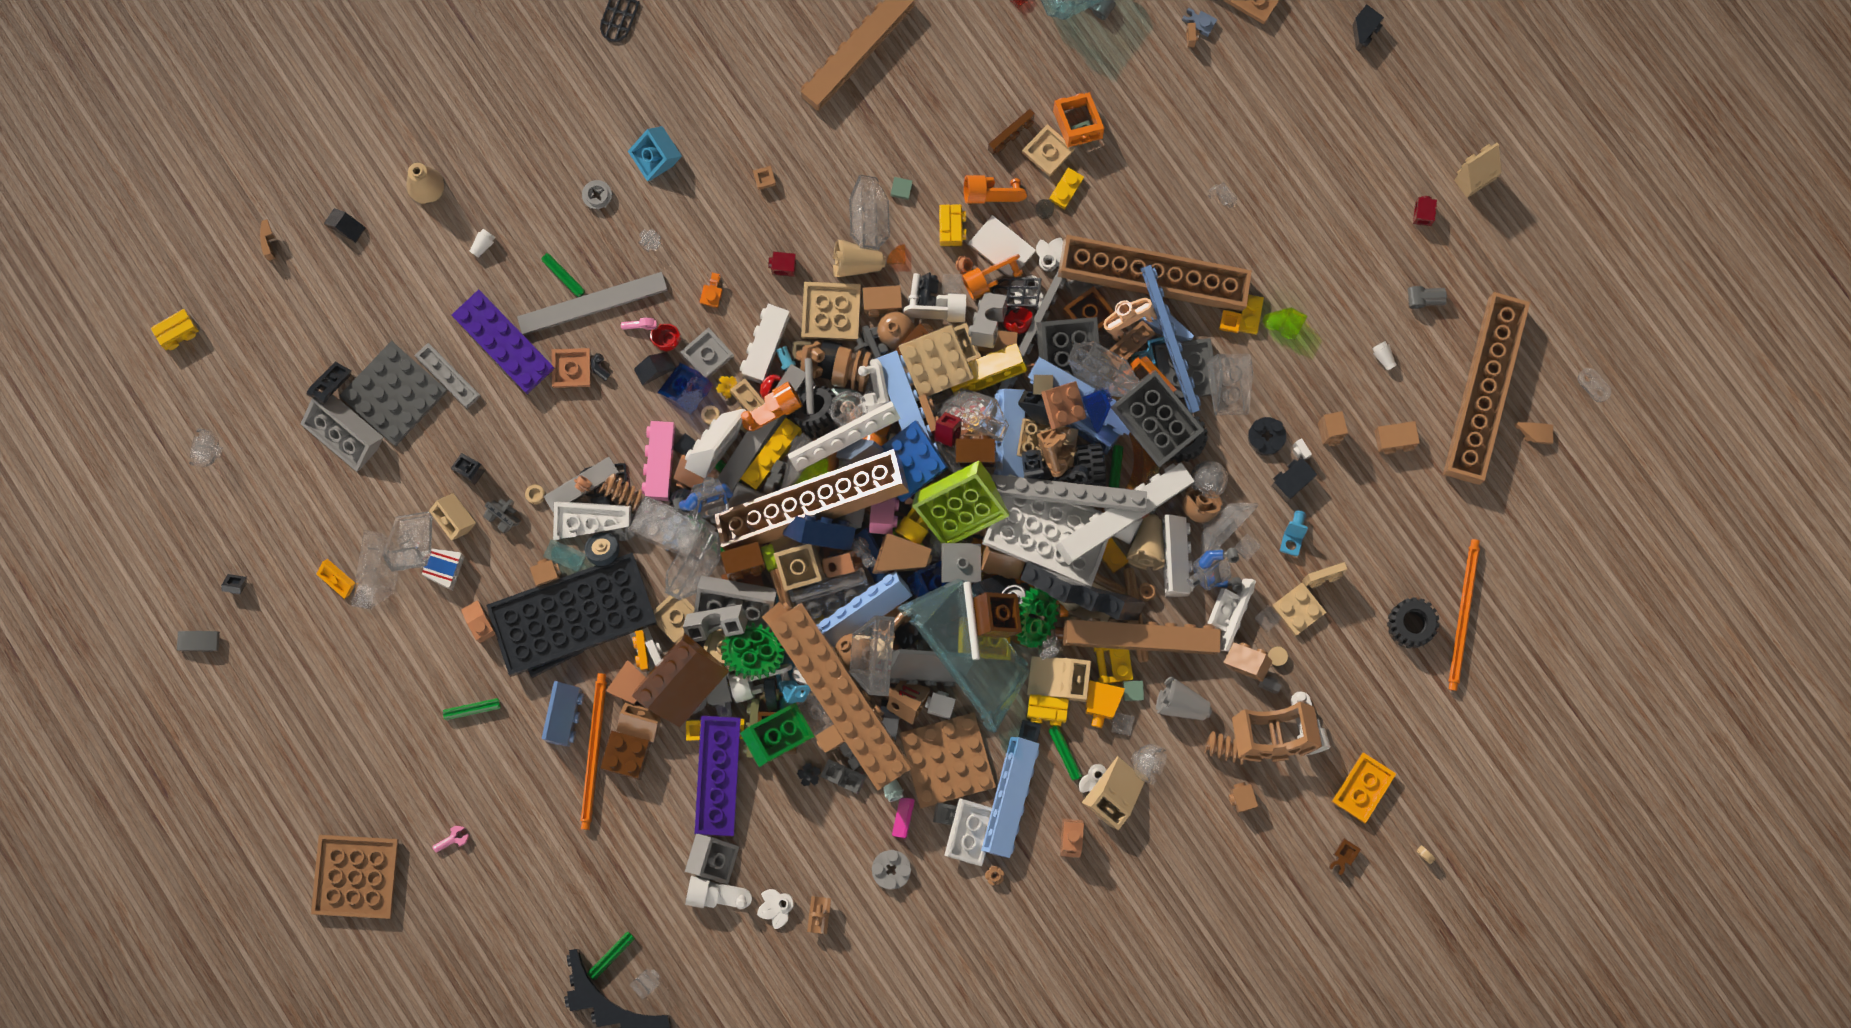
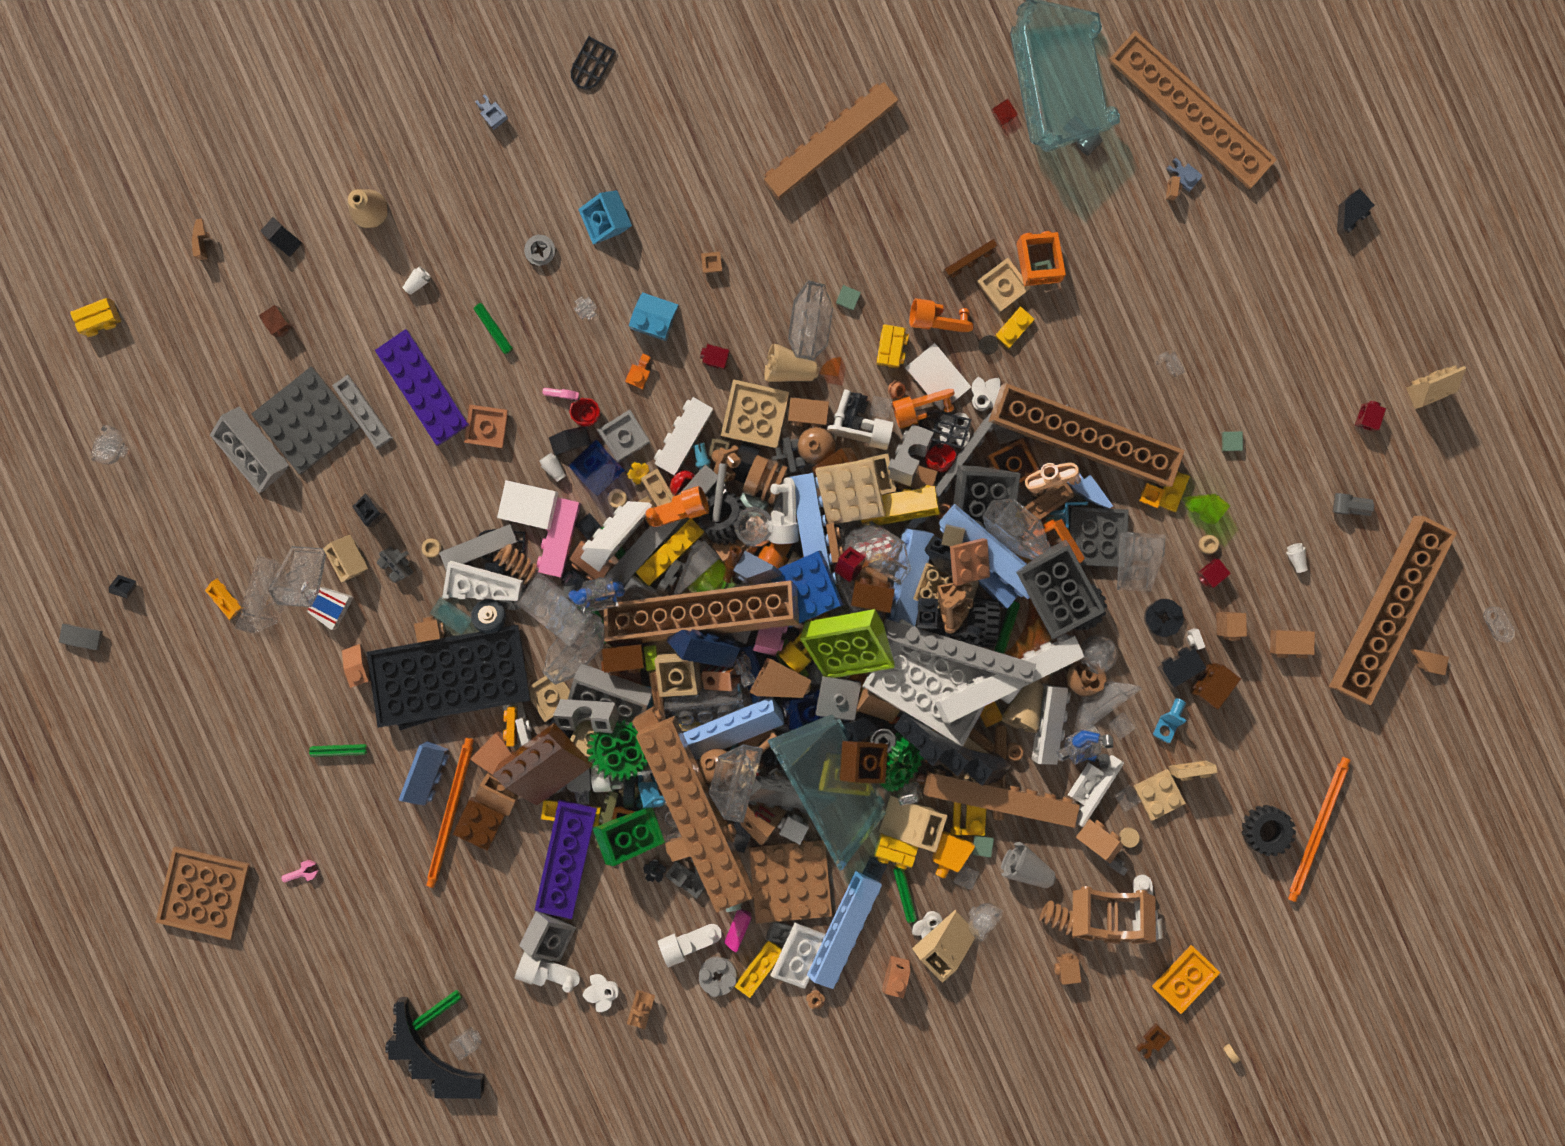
camera: 10 degrees right, 10 degrees up
black plate [306,361,352,404] -> none
light grey tile [517,272,668,335] -> none
nougat plate [574,475,592,492] -> none
black arm [590,353,611,381] -> none
white plate [788,401,901,472] -> none
white bar [963,582,980,660] -> none
clear blue slope [1081,386,1113,433] -> none
medium blue plate [1141,265,1201,413] -> none
none -> copper brick [258,305,293,337]
none -> sand blue plate [475,94,508,130]
none -> white tile [497,481,559,530]
none -> white cone [539,452,566,482]
none -> dark azure slope [629,292,679,341]
none -> white piece [658,924,722,968]
none -> yellow plate [734,940,782,998]
none -> reddish brown brick [1190,662,1241,710]
none -> dark red brick [1197,559,1231,588]
none -> tan tile [1199,535,1219,554]
none -> sand green tile [1222,431,1243,451]

